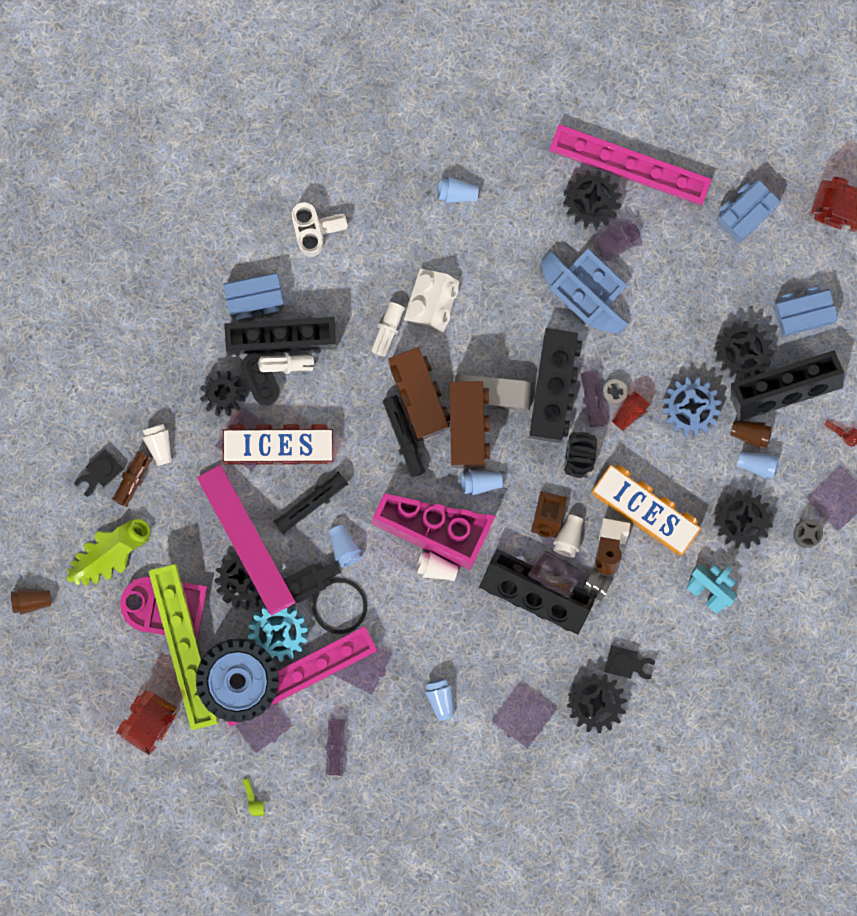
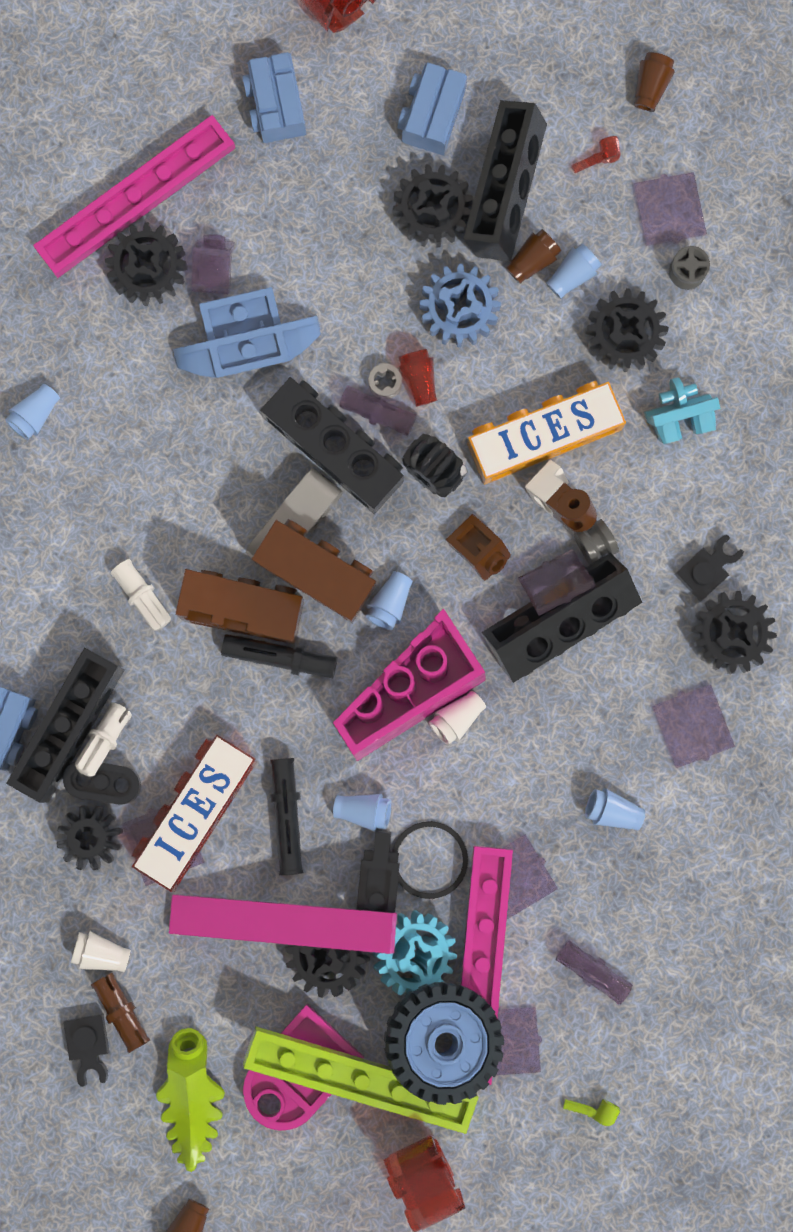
camera: 55 degrees left, 0 degrees up
white bracket [404,268,459,332] -> none
white cone [553,515,584,558] -> none

